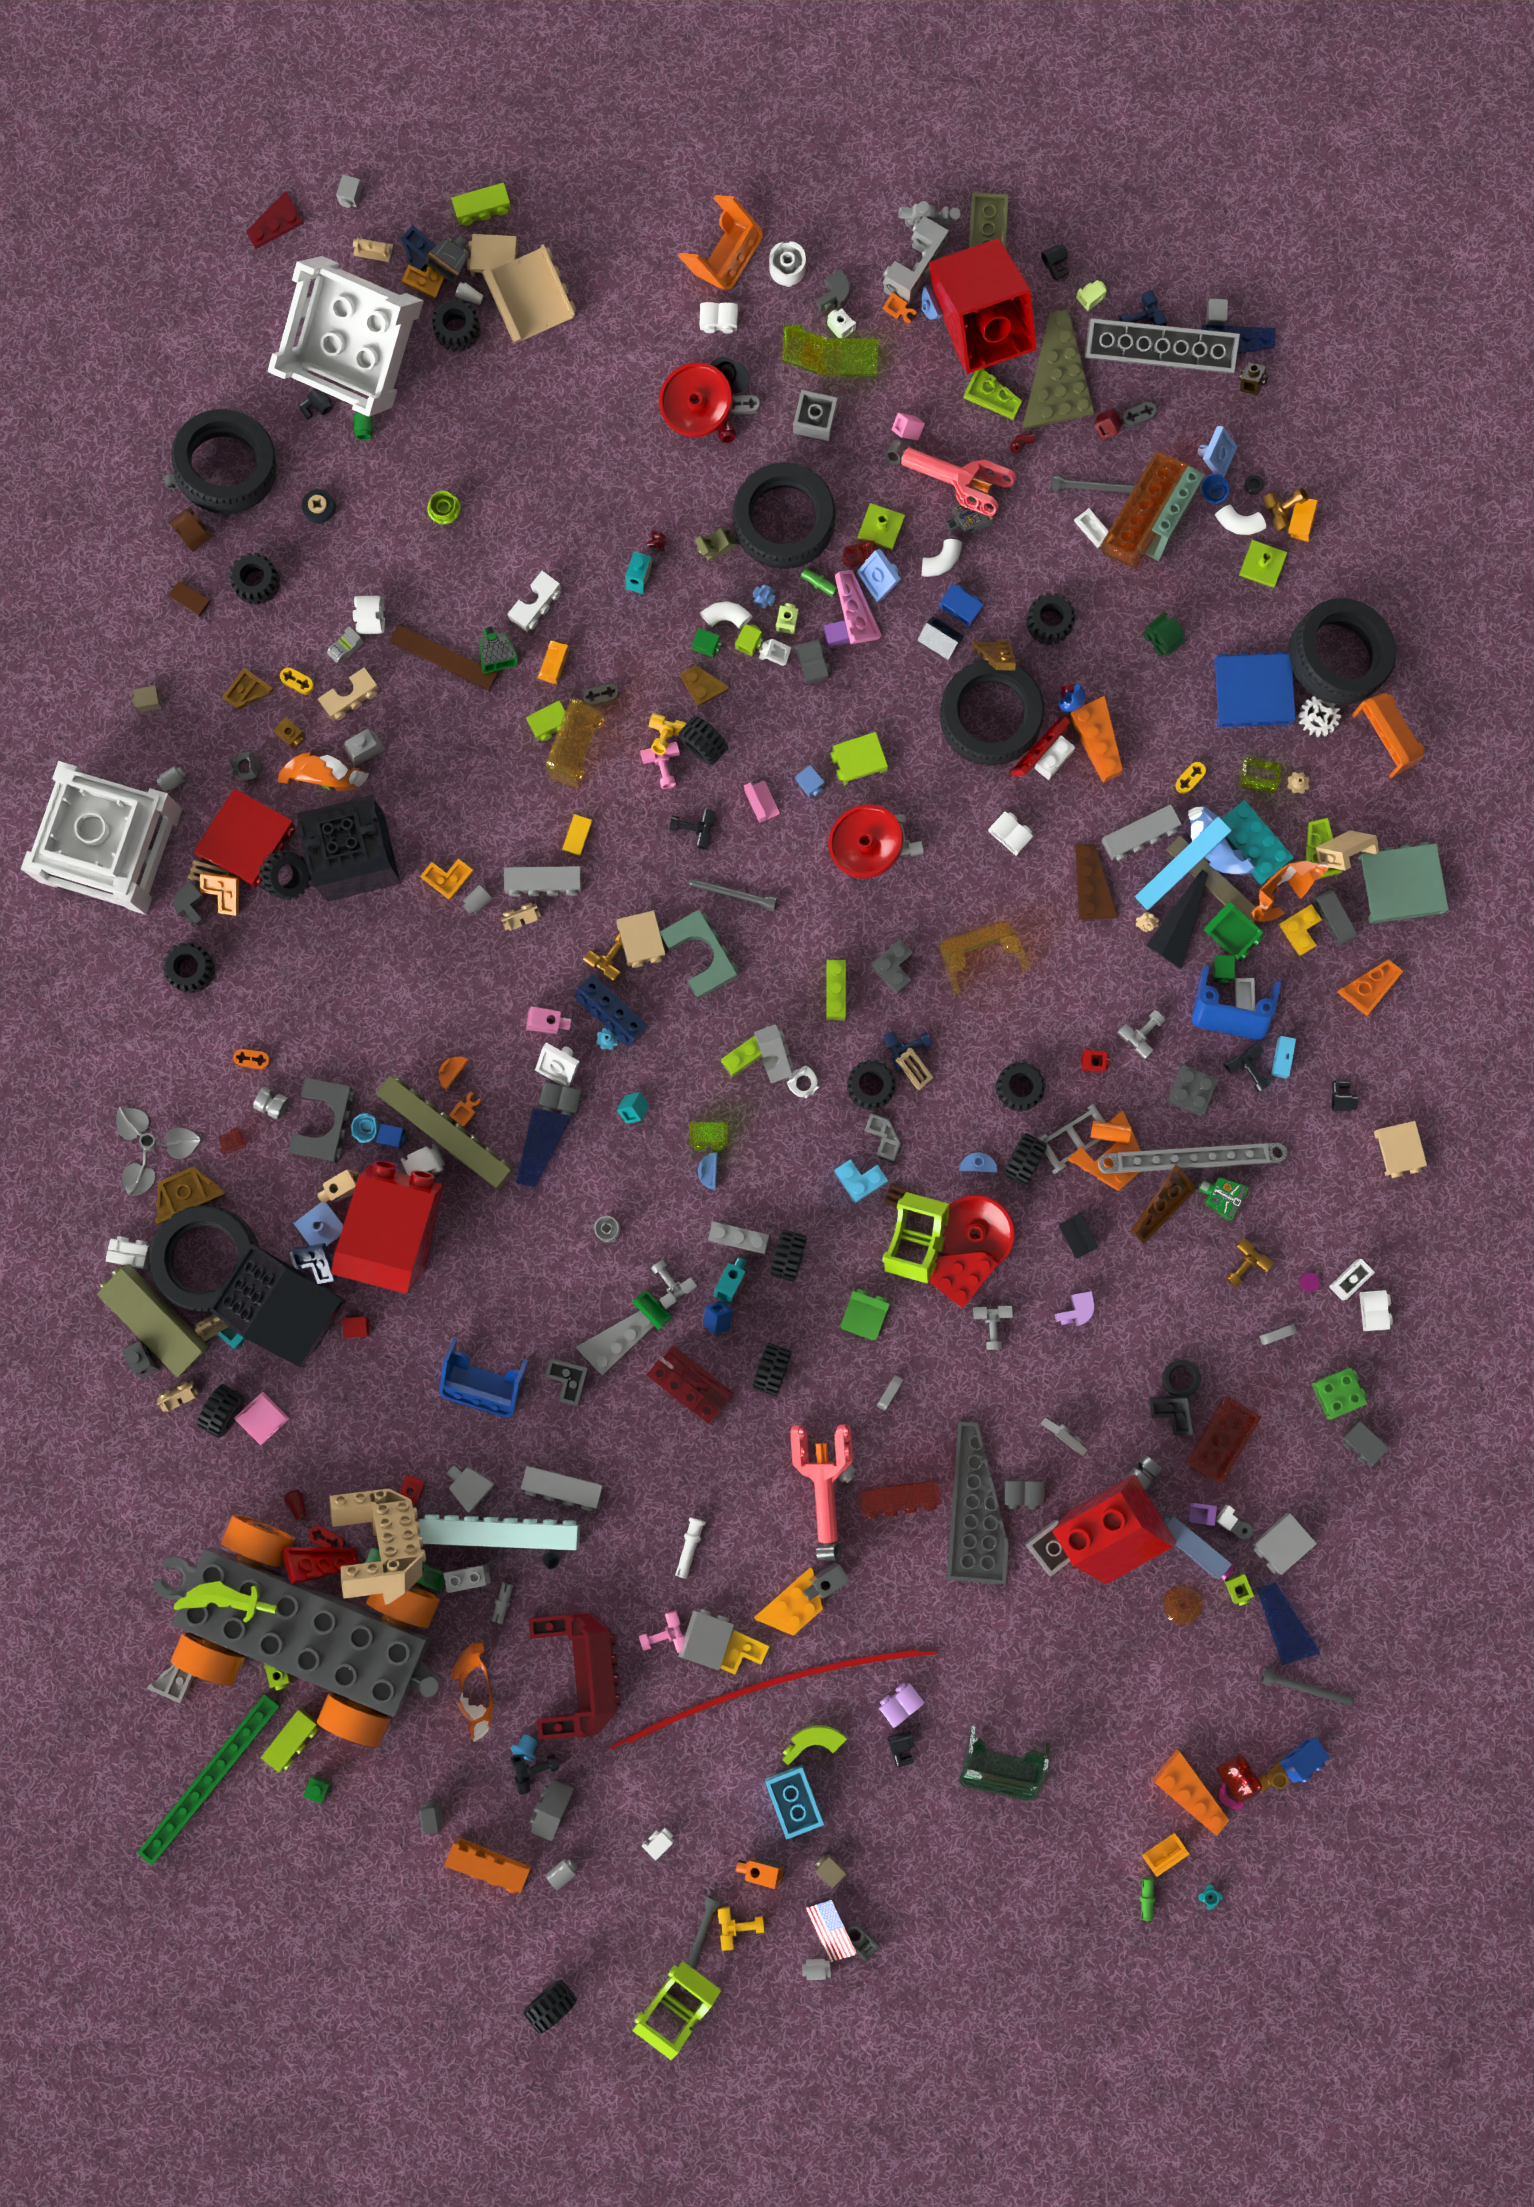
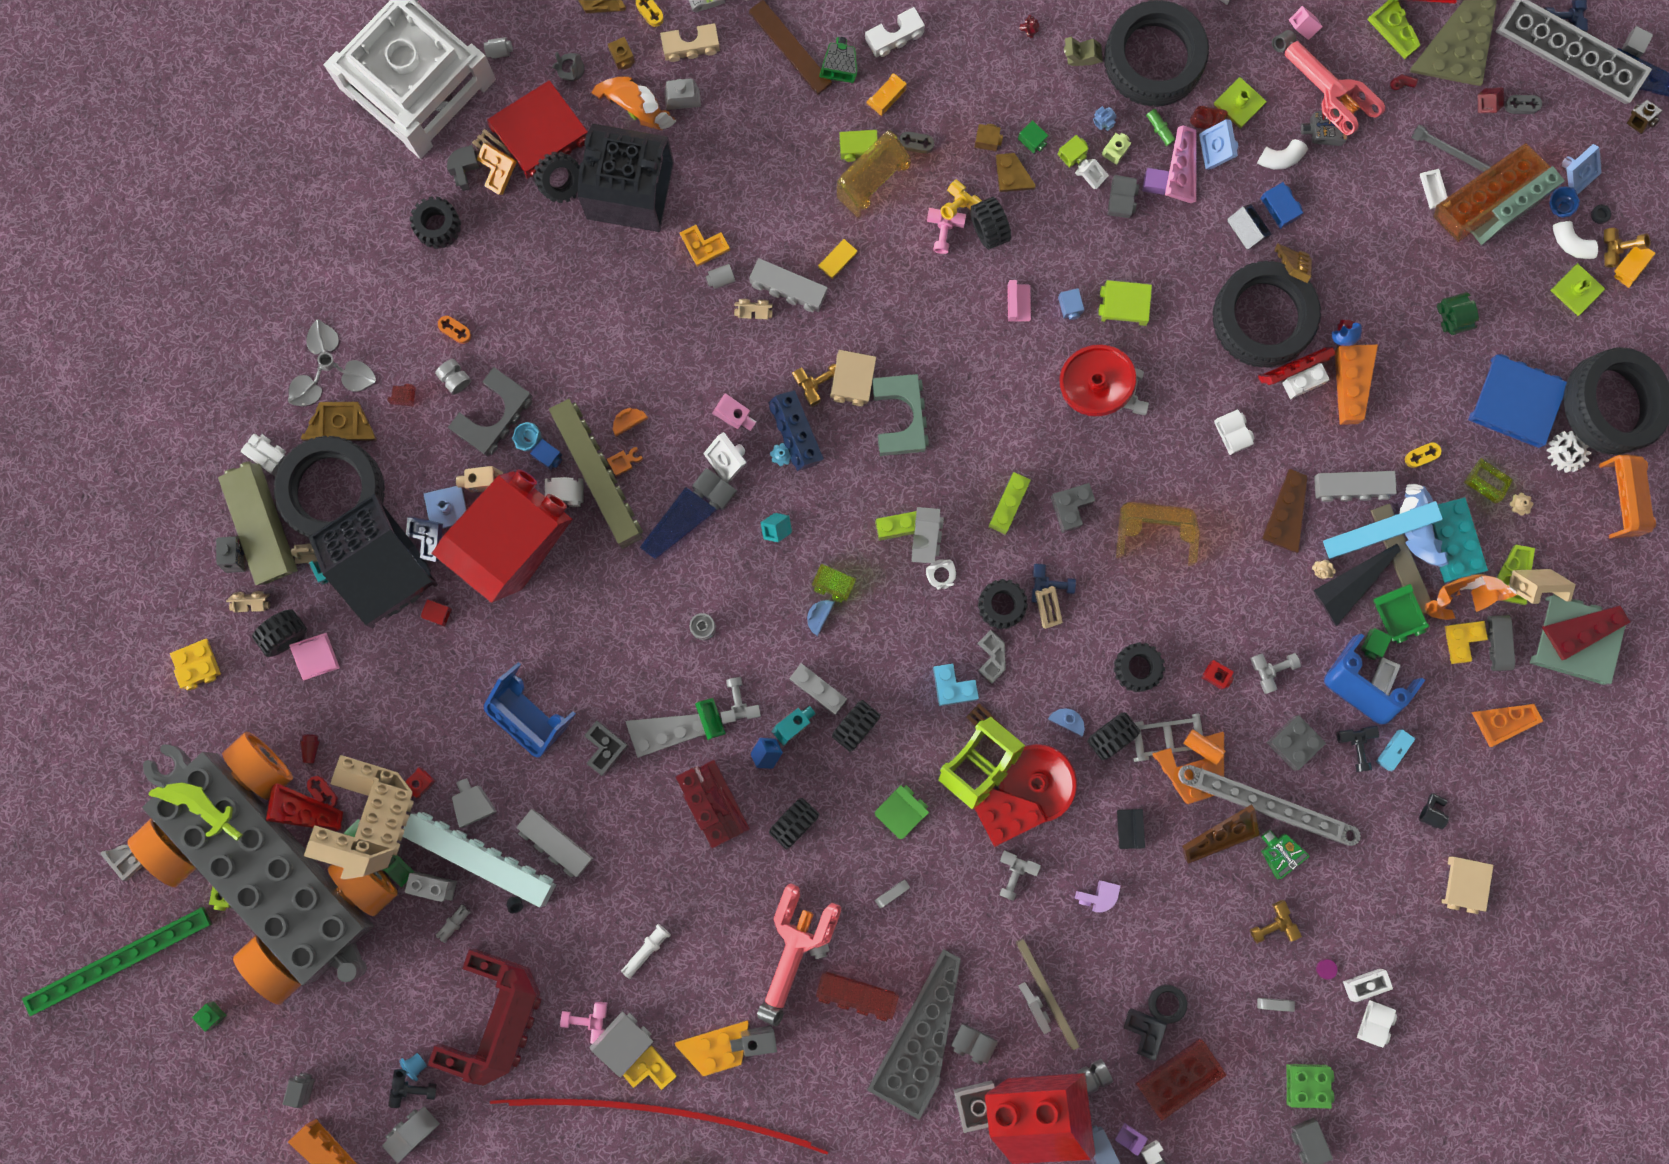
camera: 20 degrees right, 0 degrees up
lime brick [260,1708,319,1773] -> none
orange animal [451,1642,493,1742] -> none
teal torso [626,552,654,594] -> none
black bar [669,809,716,850] -> none
dark grey piece [688,879,778,912] -> none
white cylinder [700,601,753,629] -> none
black tyre [1026,592,1075,645] -> none
none -> yellow plate [170,639,221,691]
none -> pearl gold brick [974,124,1003,151]
none -> dark tan tile [1016,939,1080,1050]
none -> dark red wing [1542,606,1630,660]

